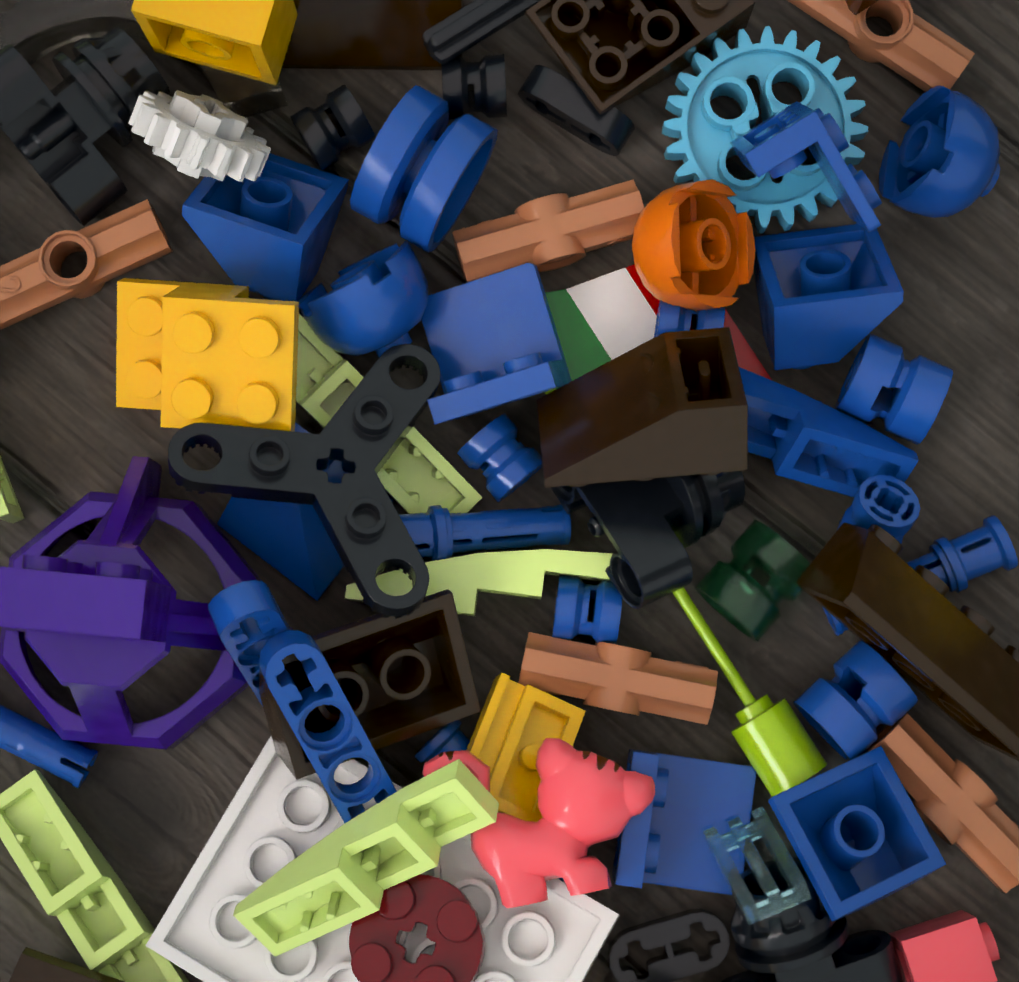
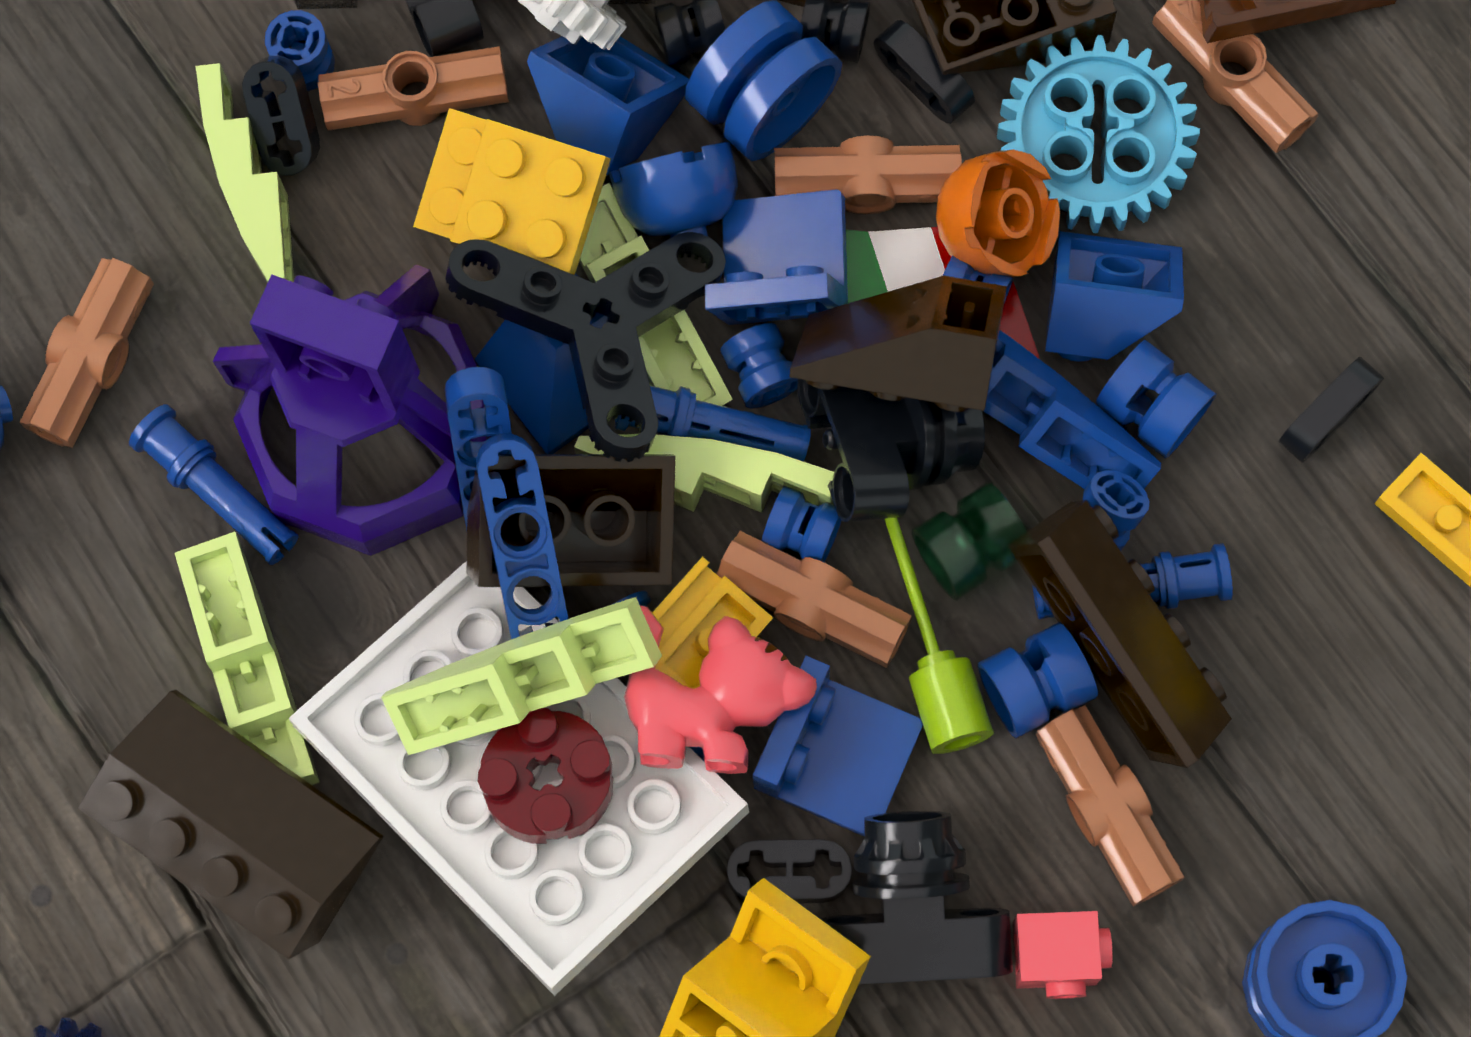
camera: 20 degrees right, 10 degrees down
clear light blue tile [703,806,812,925] -> none
blue bracket [730,101,882,233] -> none
blue slope [768,746,946,922] -> none
blue cylinder [879,86,1000,218] -> none

